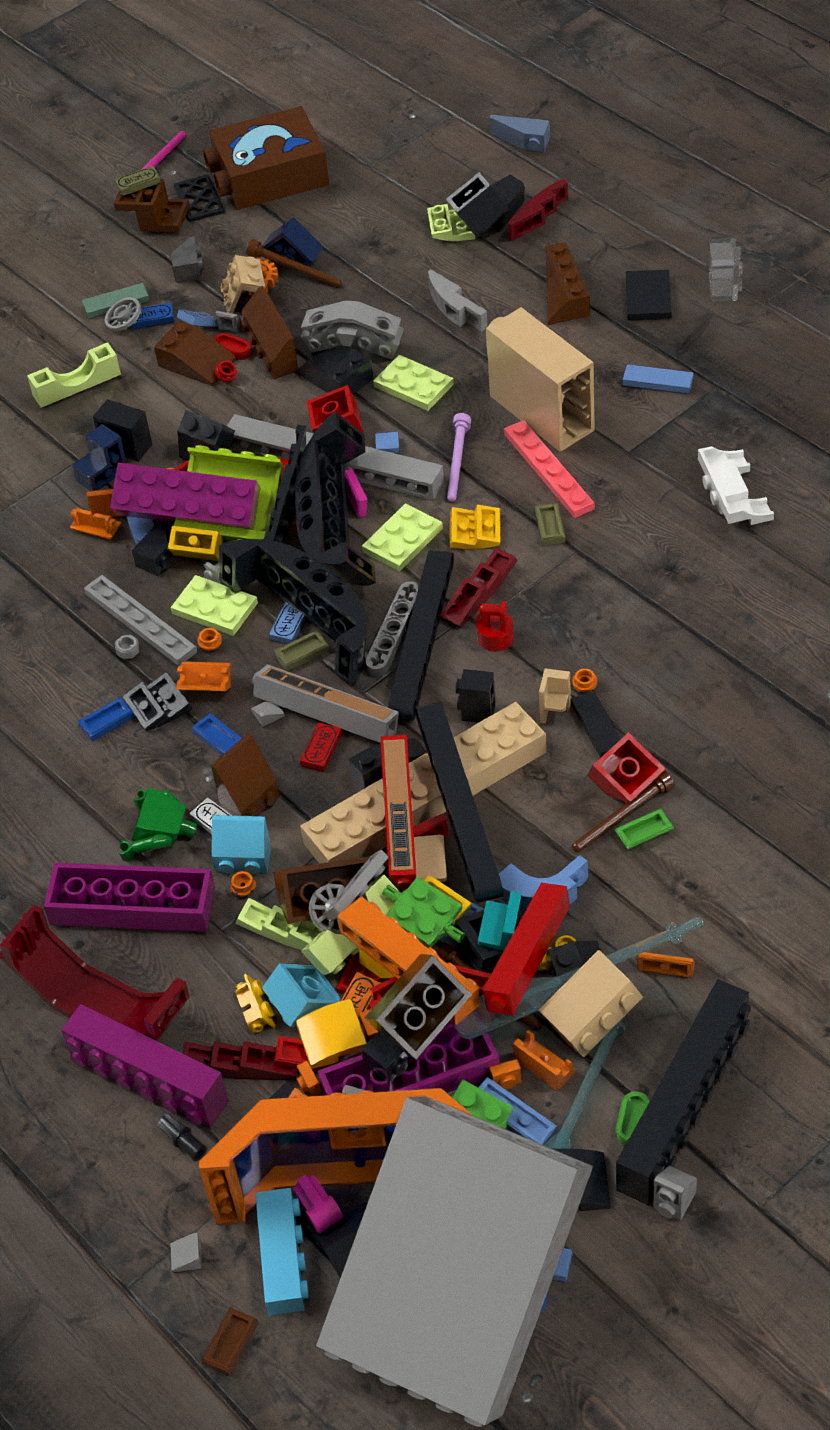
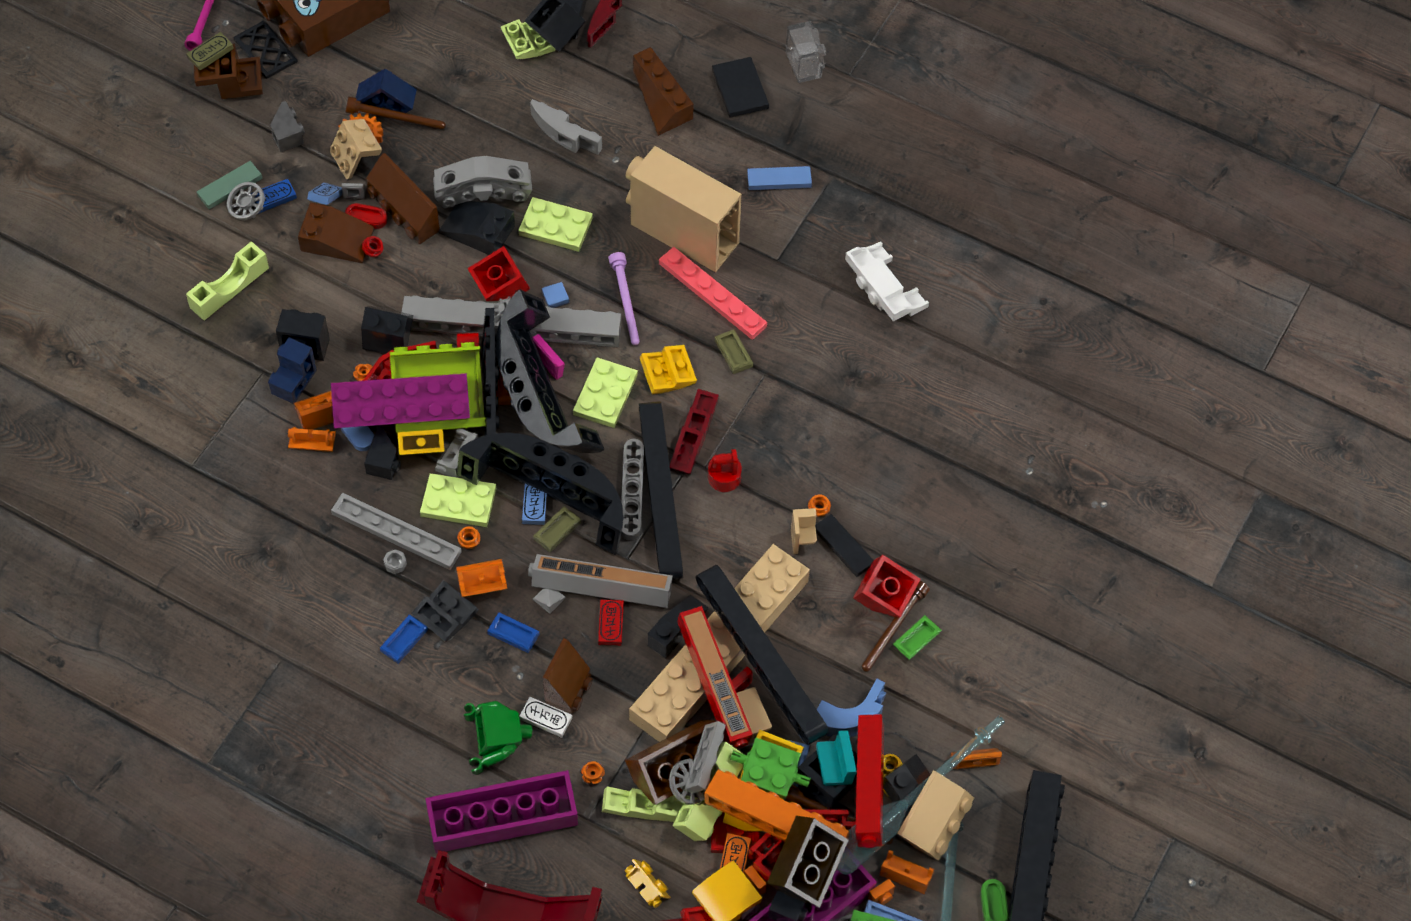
camera: 25 degrees left, 10 degrees up
medium azure slope [212,815,271,874] -> none
medium azure slope [262,963,341,1027] -> none
black brick [456,669,496,722] -> none

